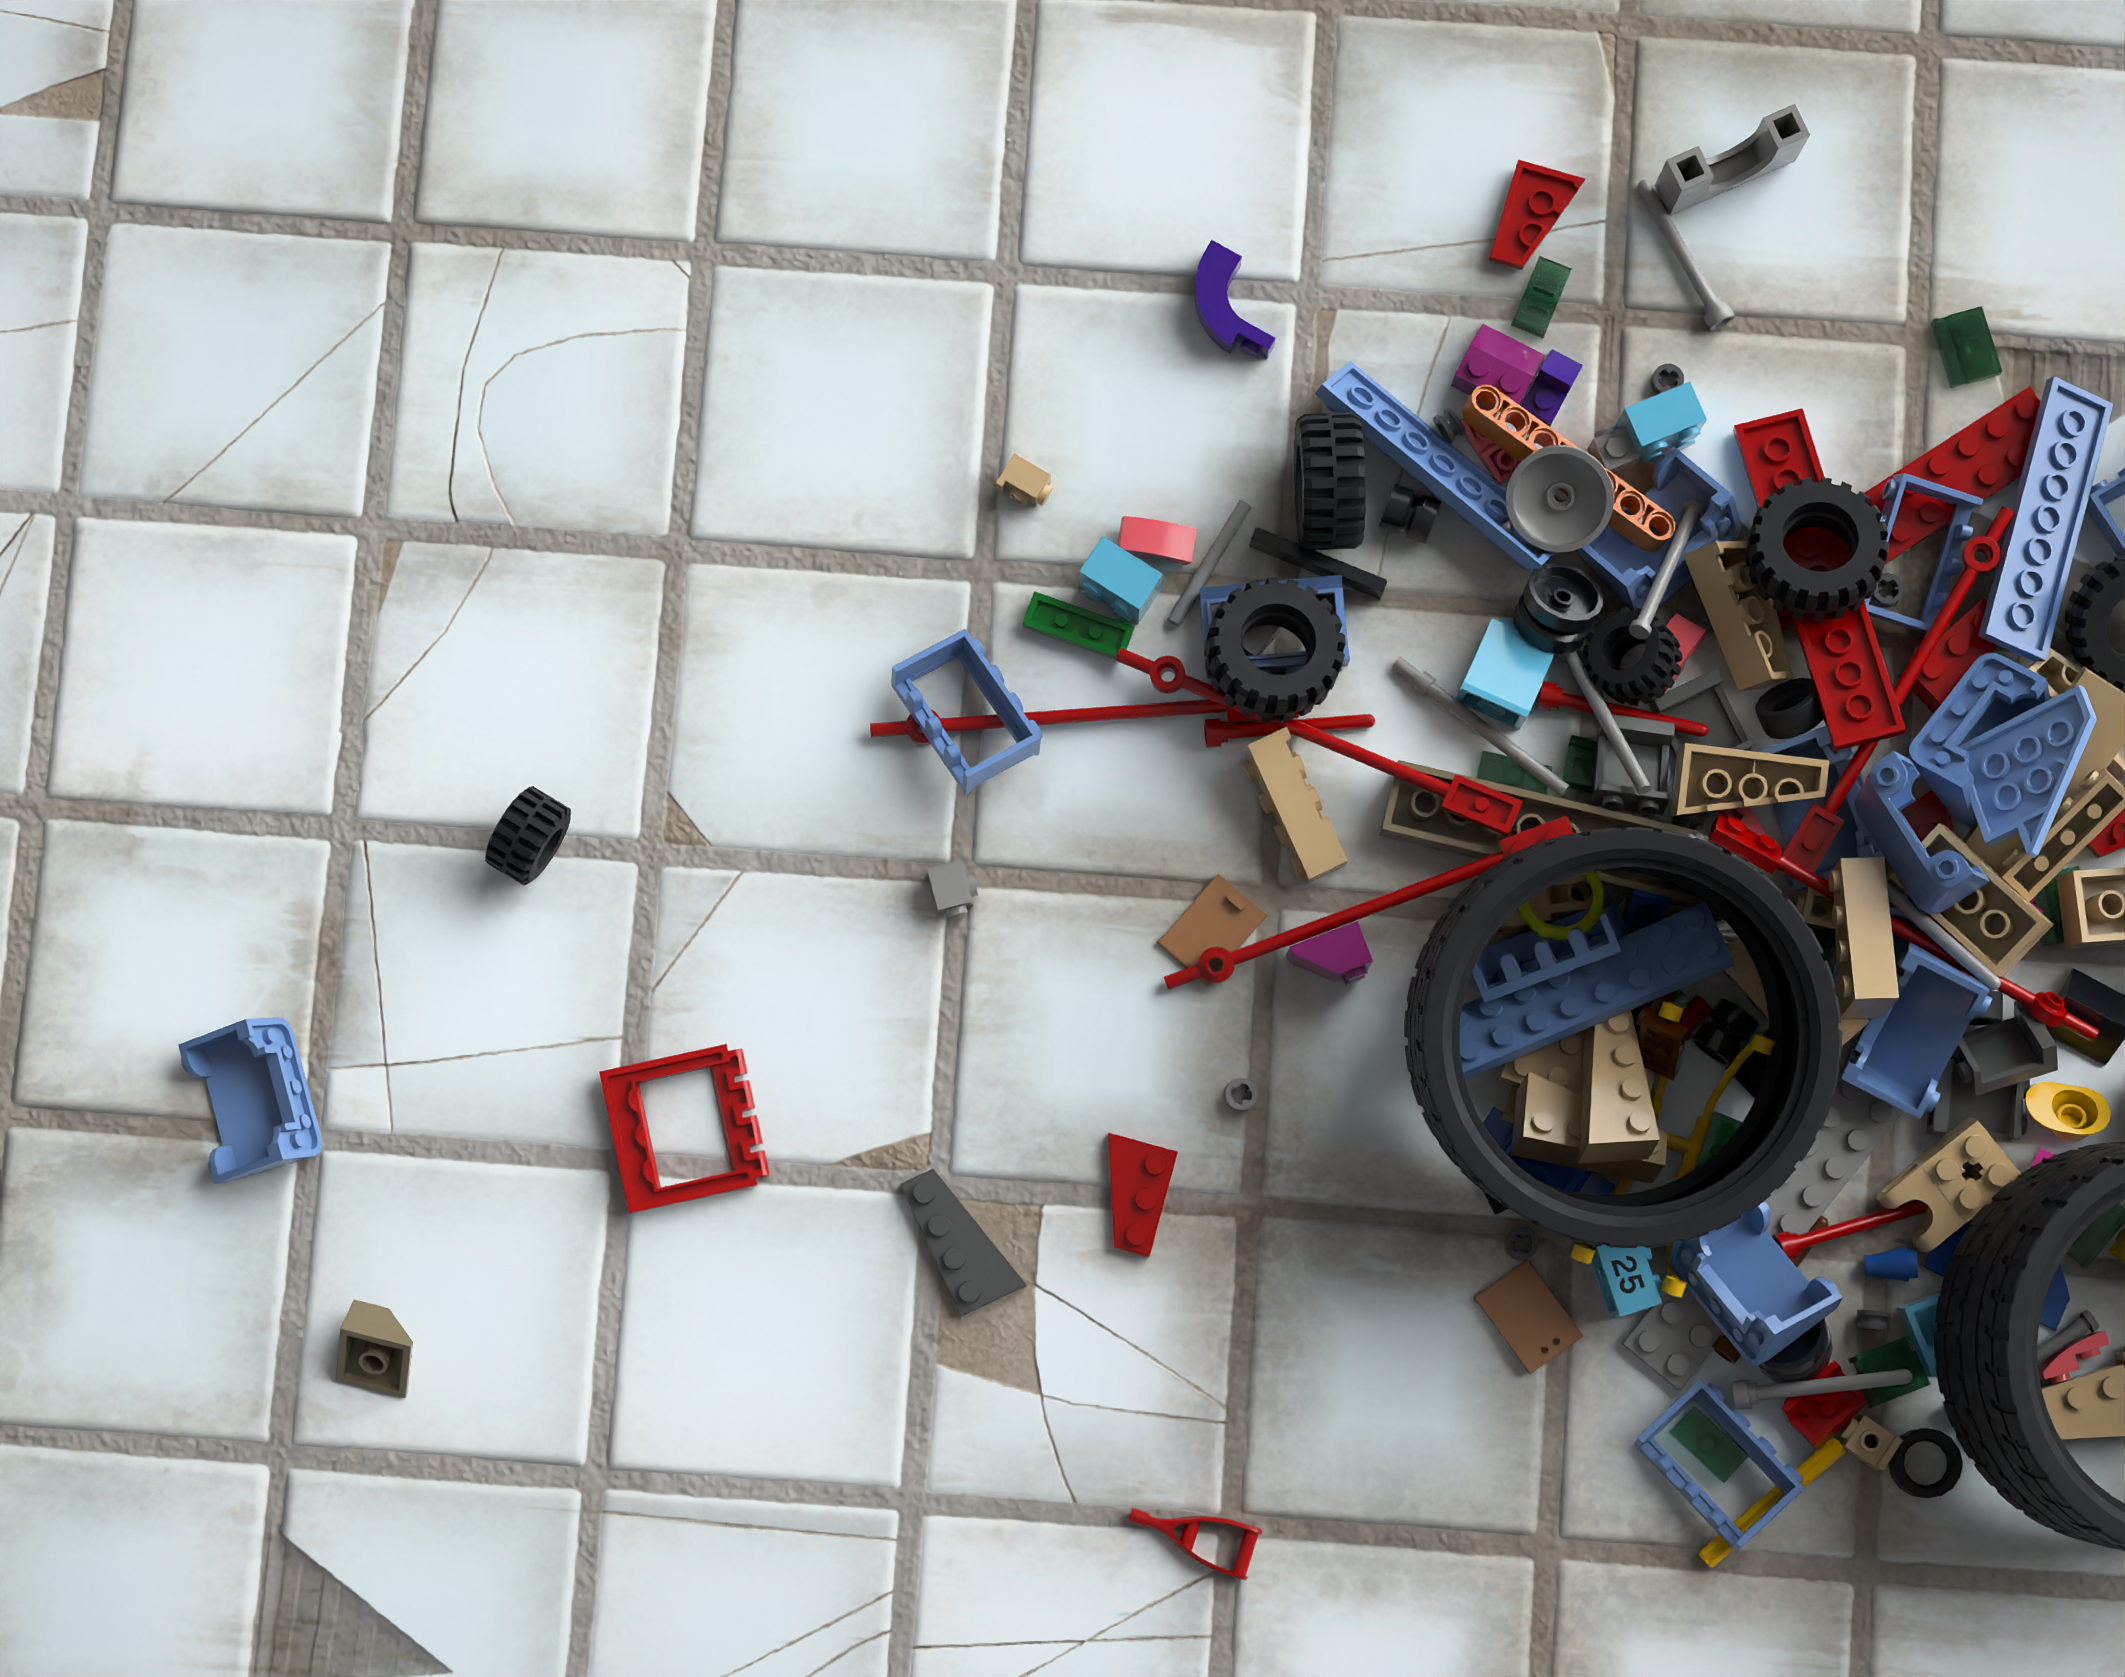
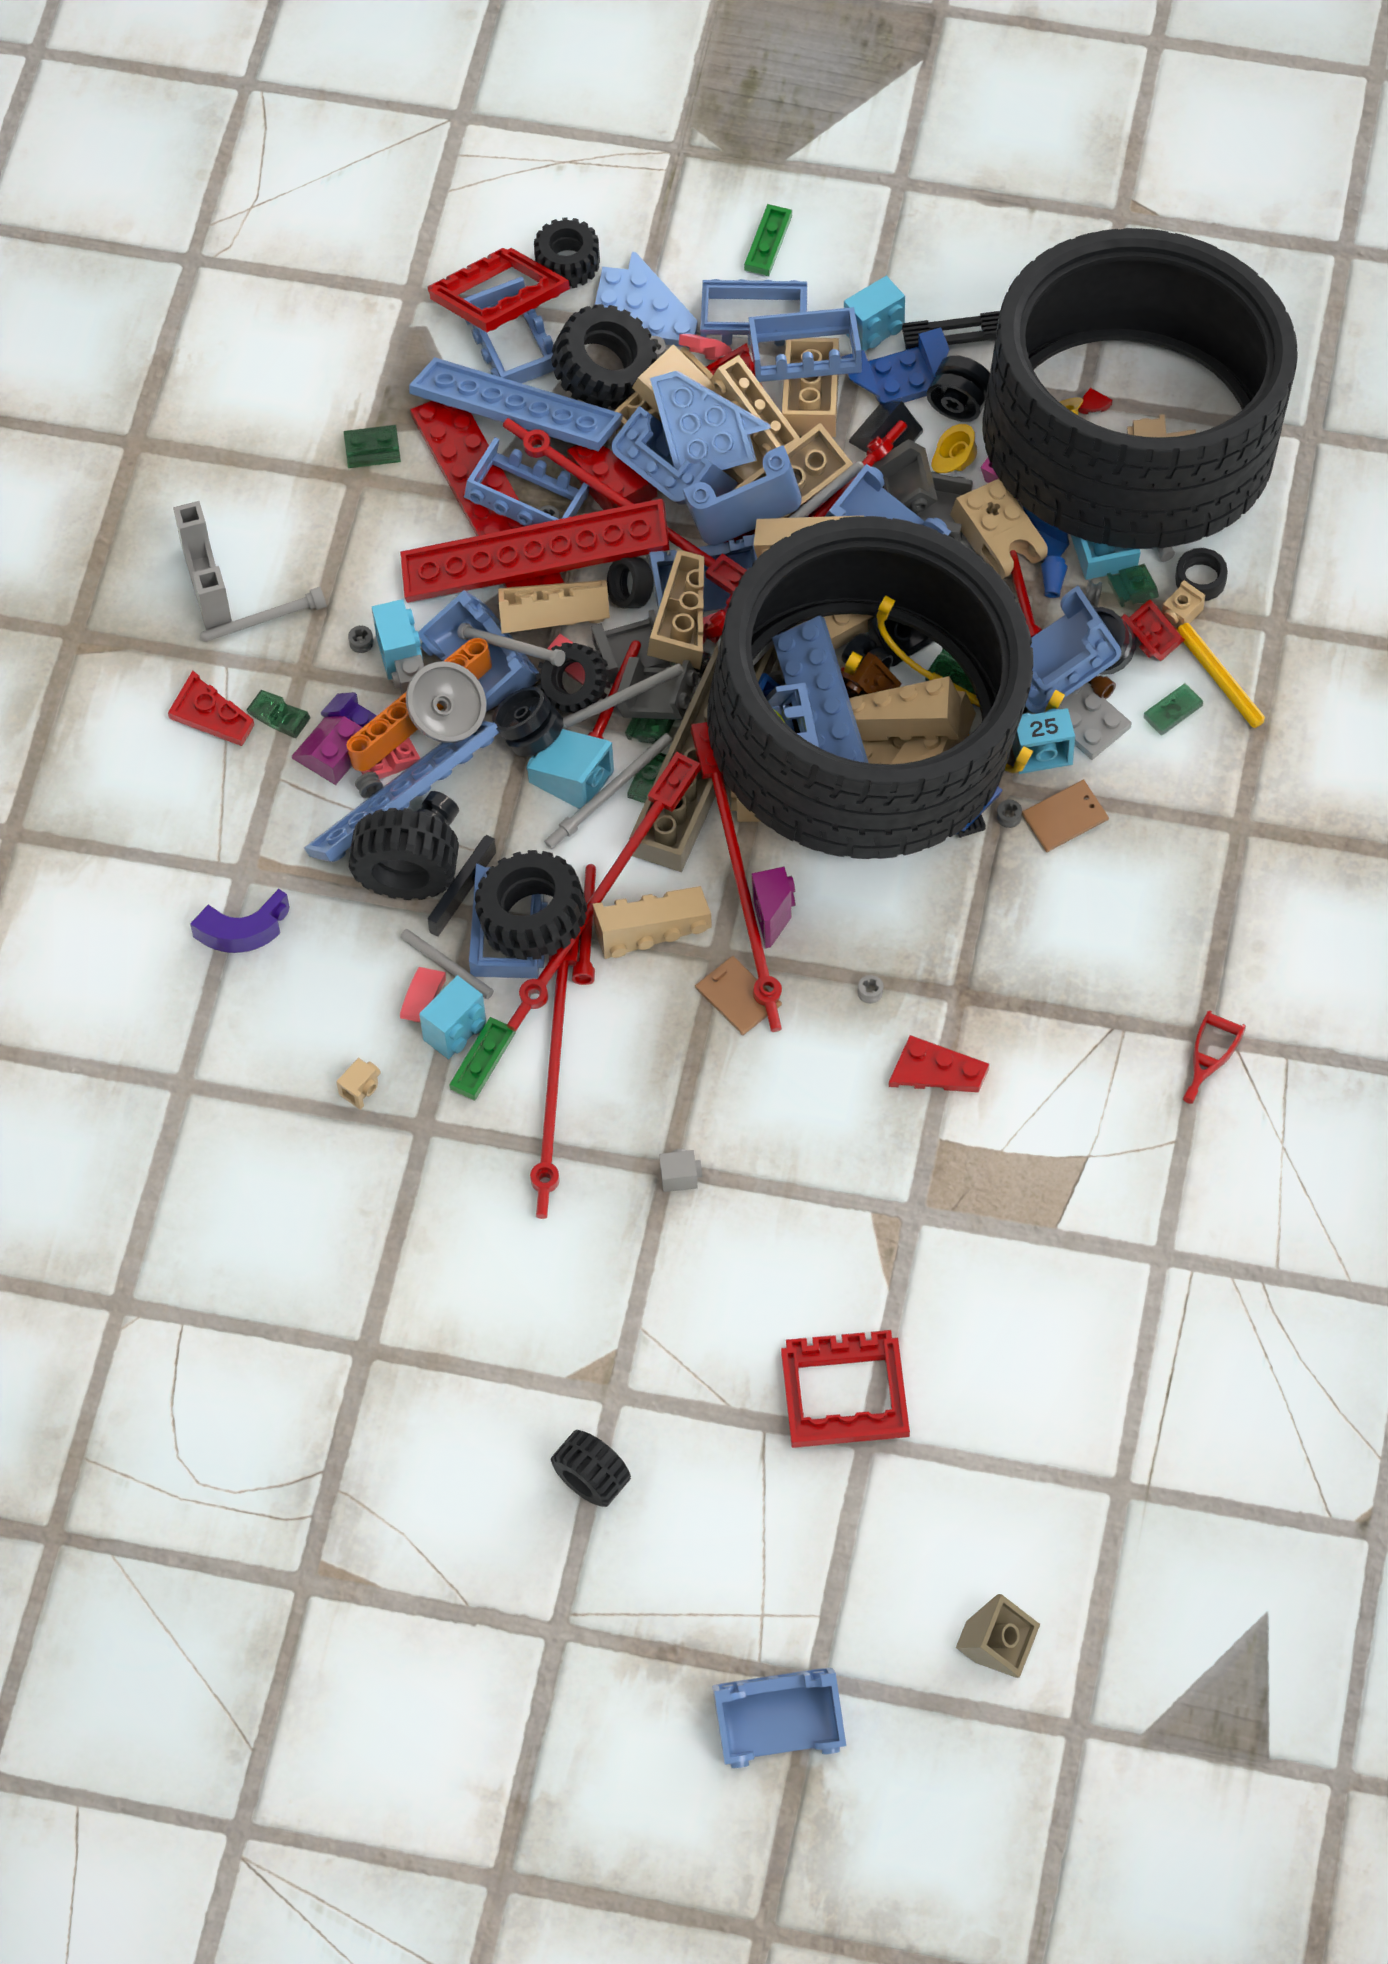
camera: 80 degrees left, 20 degrees down
medium blue window [891,629,1042,795] -> none
dark grey wing [901,1169,1027,1316] -> none
medium blue window [1634,1379,1804,1553] -> none
light grey piece [1733,1369,1912,1410] -> none
black tyre [1746,477,1889,621] -> none

